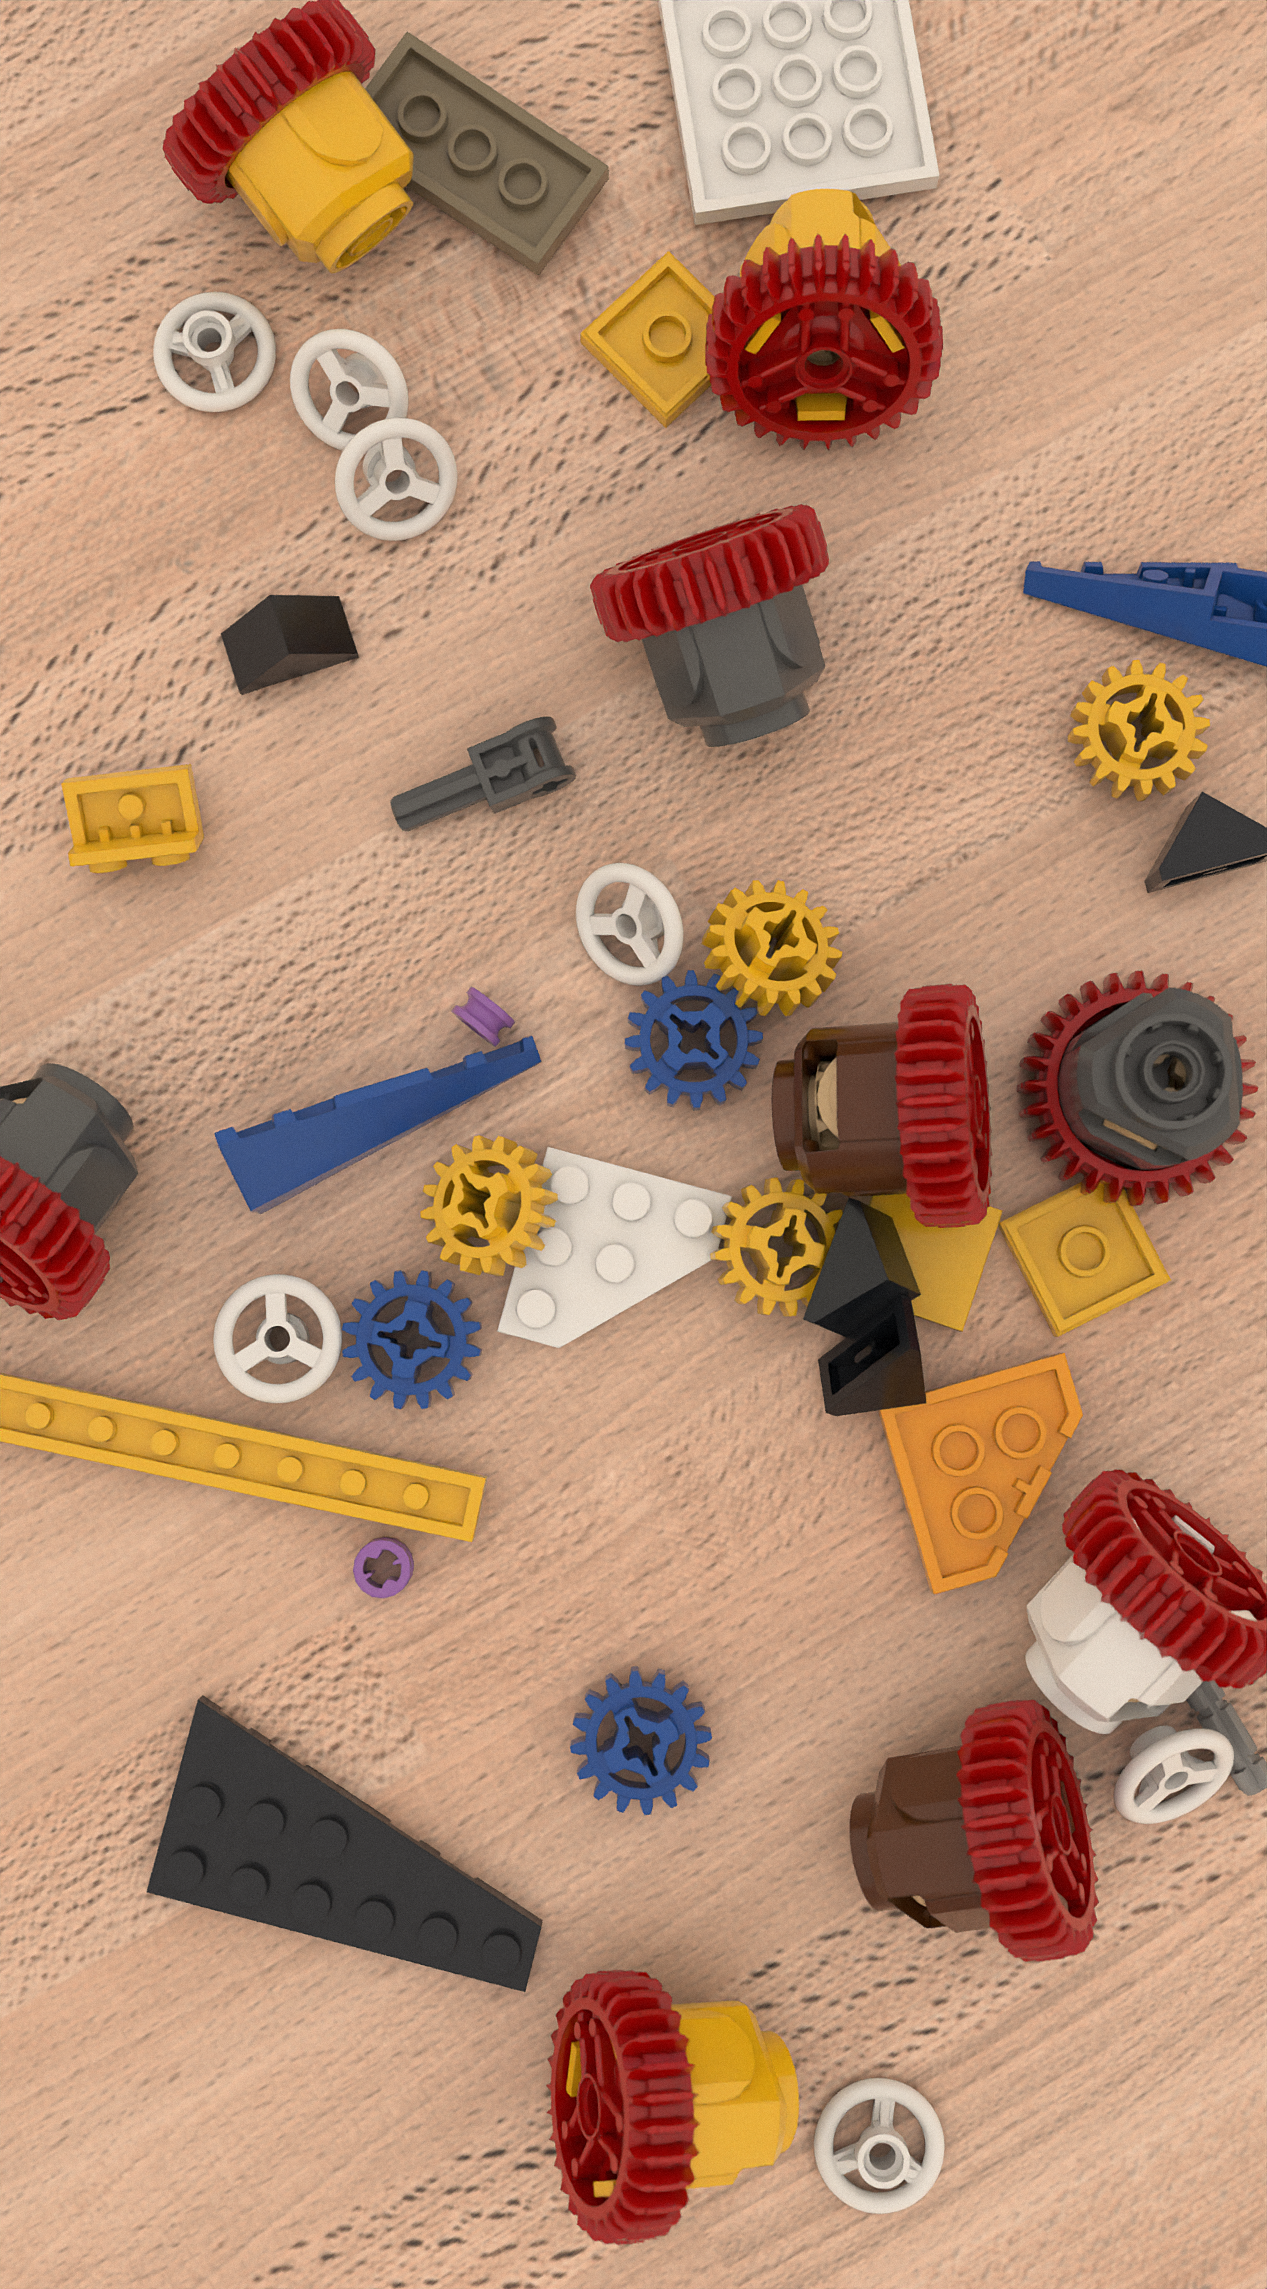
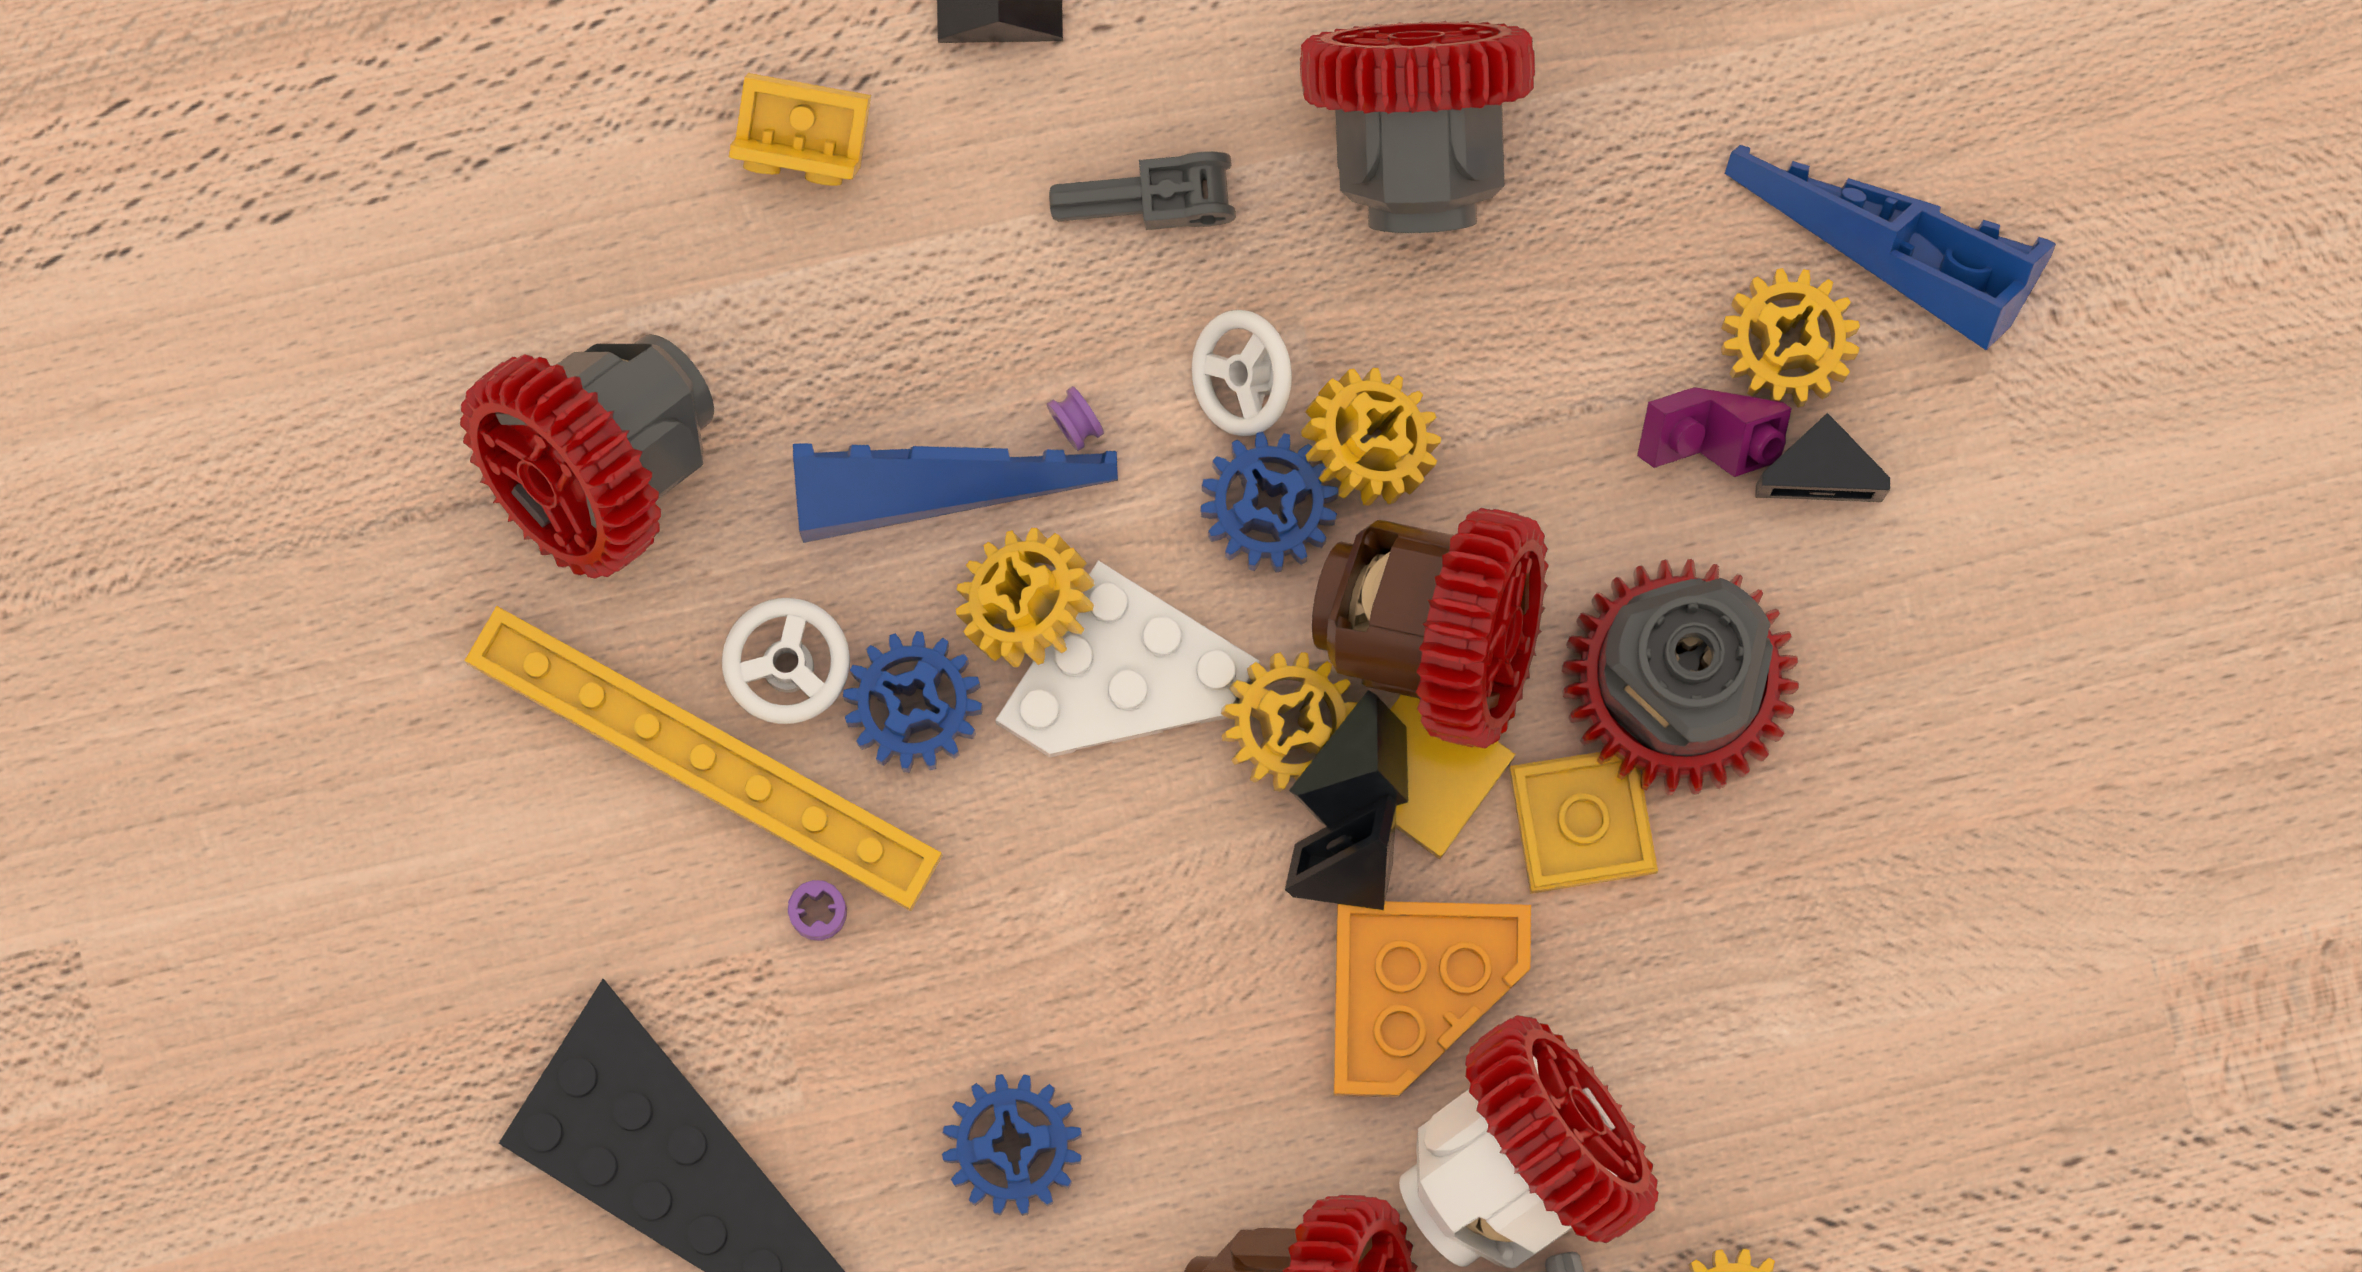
camera: 15 degrees right, 5 degrees down
none -> magenta slope [1637,387,1792,477]

